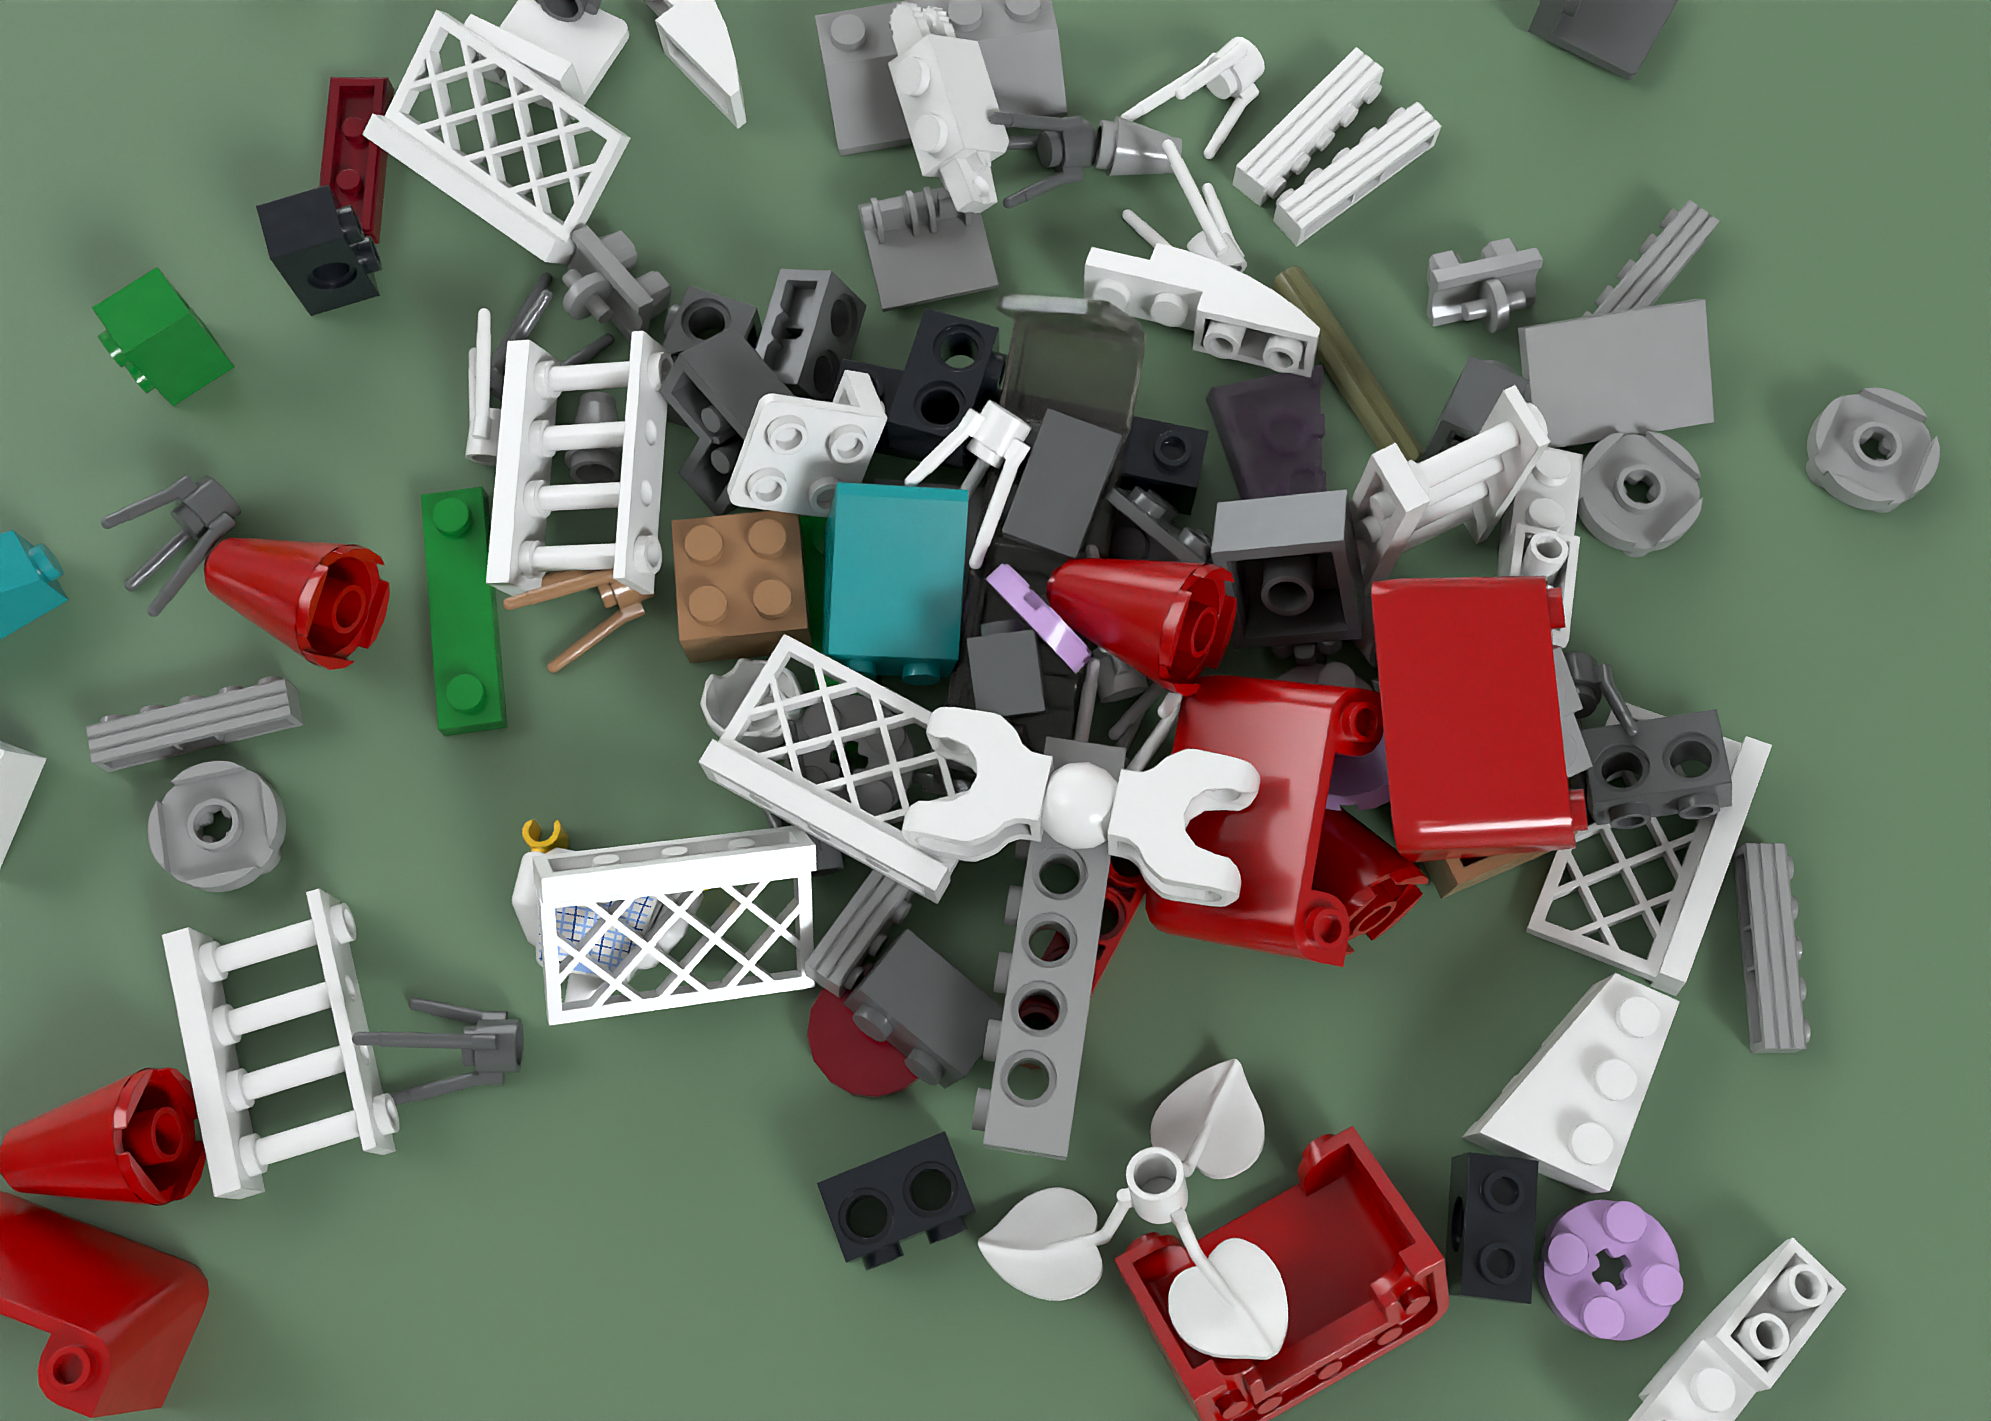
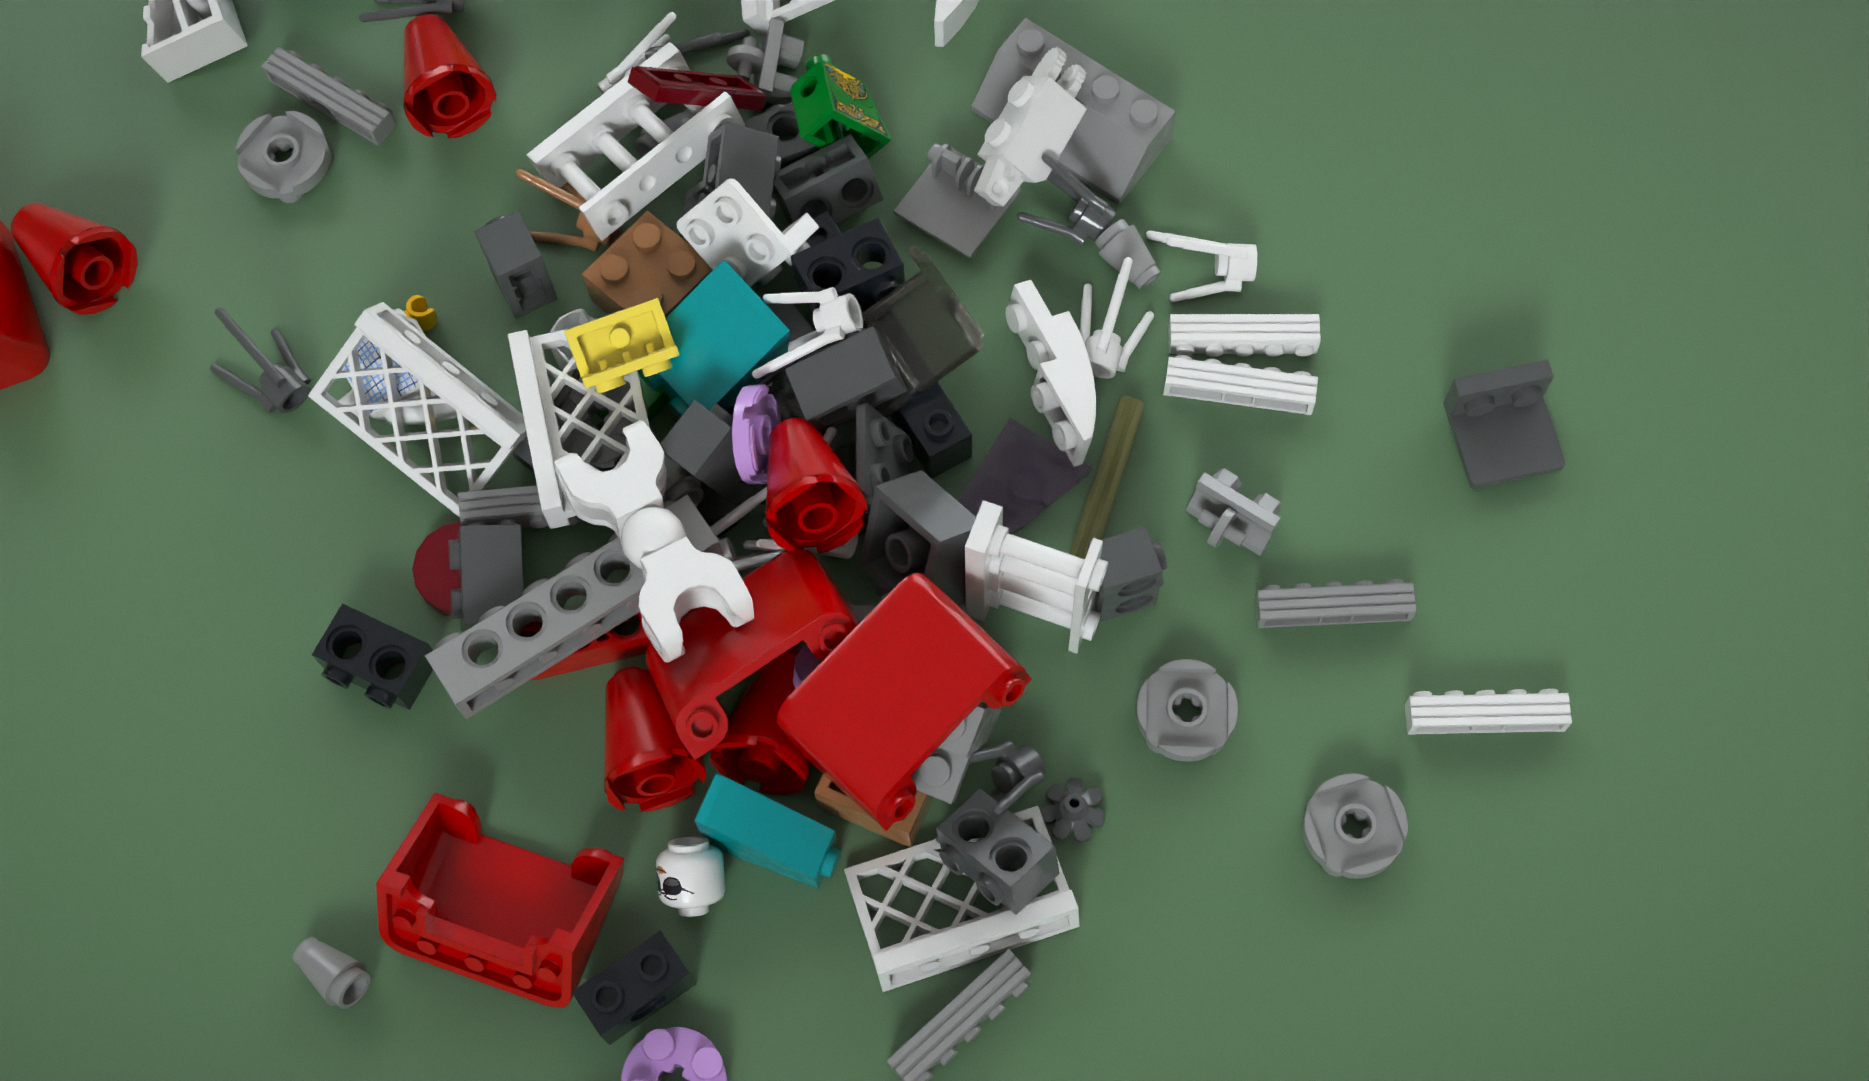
camera: 50 degrees right, 5 degrees down
white fence [162,888,399,1200] -> none
green plate [421,486,508,736] -> none
white plant [978,1059,1288,1360] -> none
white wedge [1462,973,1680,1195] -> none
white slope [1497,447,1583,648] -> none
light grey tile [1518,299,1714,448] -> none
none -> dark grey brick [474,211,558,319]
none -> light yellow bracket [564,298,680,394]
none -> red cone [604,666,706,812]
none -> dark red tile [627,66,766,111]
none -> white head [656,836,726,917]
none -> teal slope [695,773,842,889]
none -> green torso [790,54,892,159]
none -> dark grey plant [1041,778,1105,843]
none -> white piece [1404,689,1572,735]

